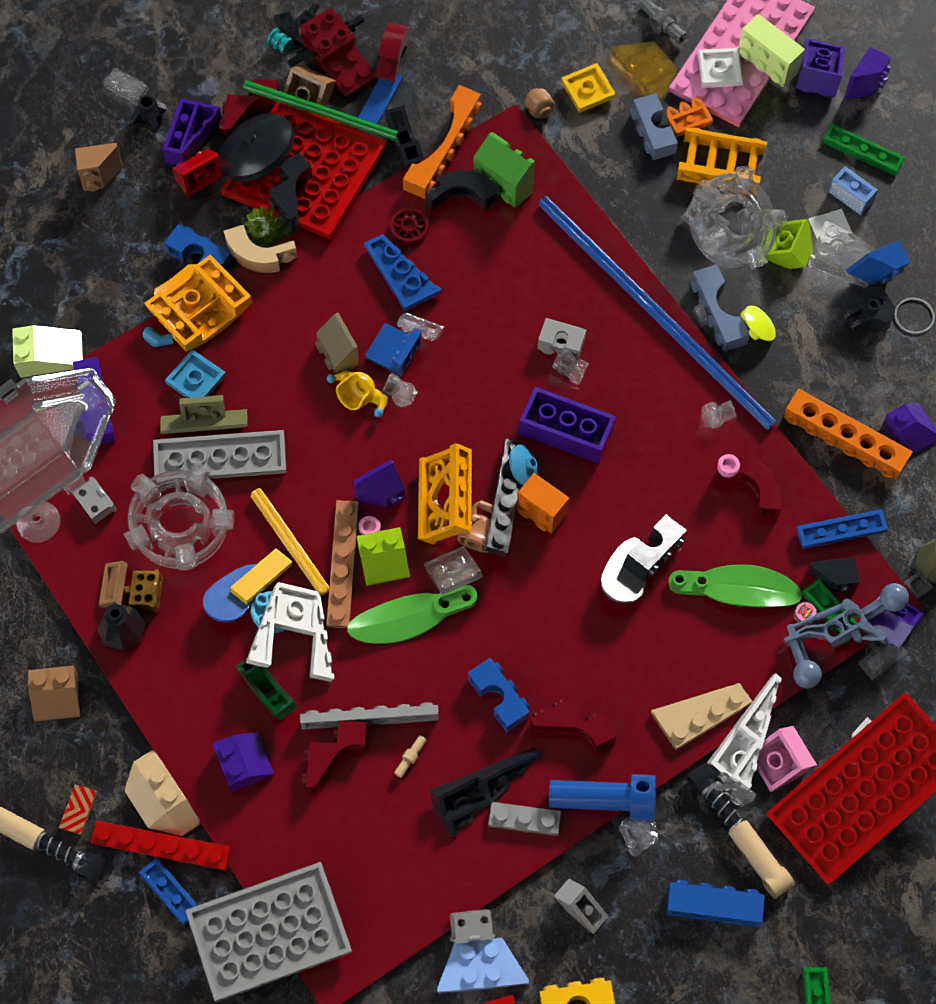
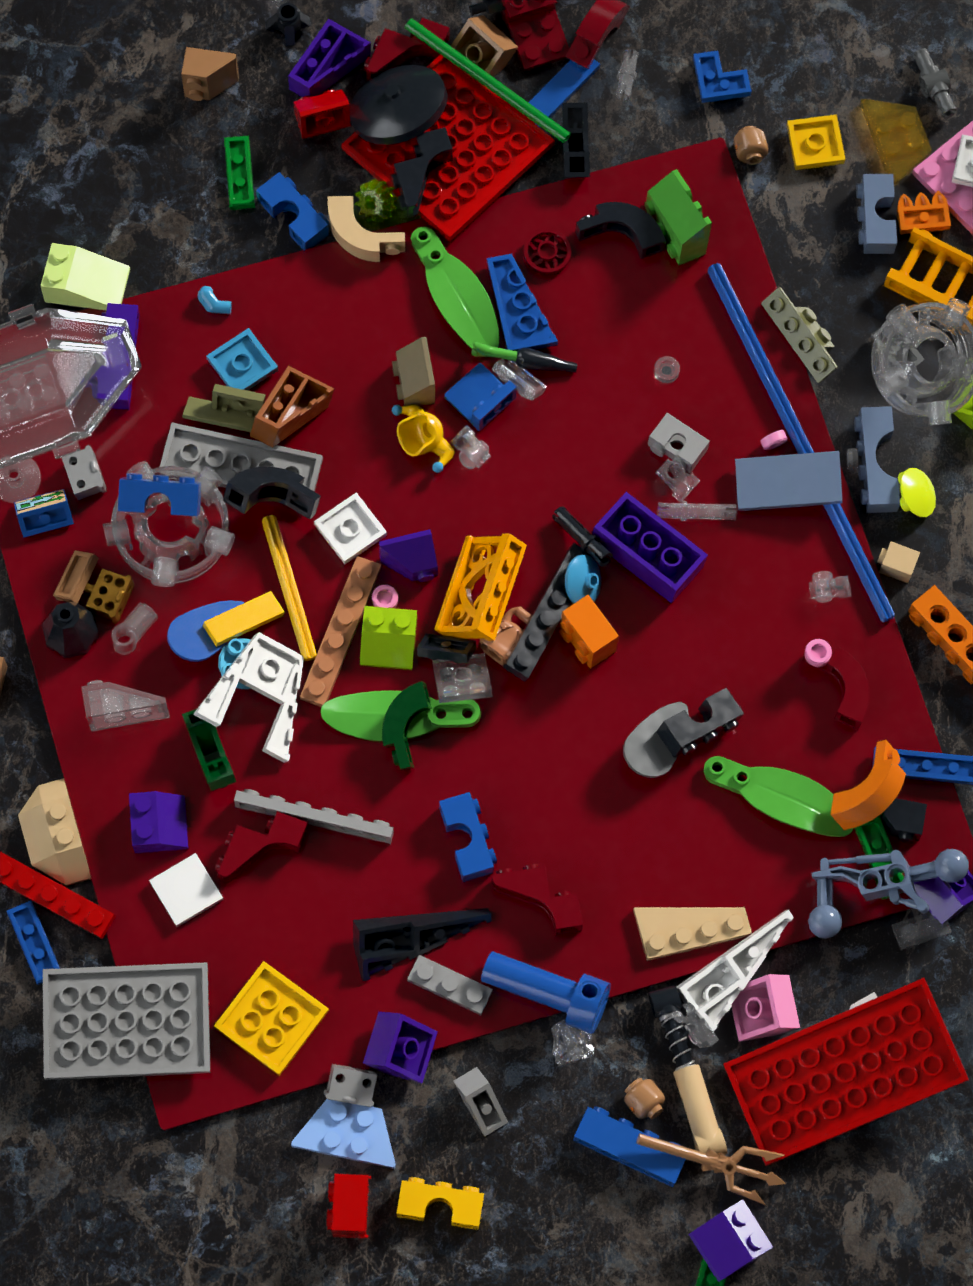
camera: 15 degrees right, 5 degrees up
light orange slope [144,255,252,351] -> none
tan bar [394,735,427,778] -> none
orange arch [403,85,483,199] -> none
tile [794,602,817,625] -> none
none -> blue panel [14,489,74,538]
none -> clear slope [81,680,170,732]
none -> clear piece [112,602,158,655]
none -> blue arch [118,473,201,516]
none -> white tile [149,853,223,927]
none -> yellow plate [214,961,329,1076]
none -> black arch [223,467,321,519]
none -> green tile [224,136,255,210]
none -> dark orange wedge [250,366,334,448]
none -> white plate [314,492,387,564]
none -> dark purple slope [363,1011,438,1083]
none -> dark green arch [382,681,432,771]
none -> bright green plant [411,227,499,357]
none -> black plate [417,633,476,663]
none -> black piece [471,341,577,373]
none -> black pin [552,506,613,567]
none -> clear pin [615,49,639,101]
none -> medium nougat head [624,1078,665,1120]
none -> medium nougat piece [636,1133,786,1205]
none -> clear tile [654,356,680,383]
none -> clear pin [657,501,737,522]
none -> dark purple slope [689,1200,773,1282]
none -> blue plate [693,51,752,103]
none -> sand blue tile [735,451,843,511]
none -> bright pink tile [760,430,788,450]
none -> olive bracket [761,287,838,383]
none -> orange arch [831,740,906,830]
none -> tan brick [877,542,920,583]

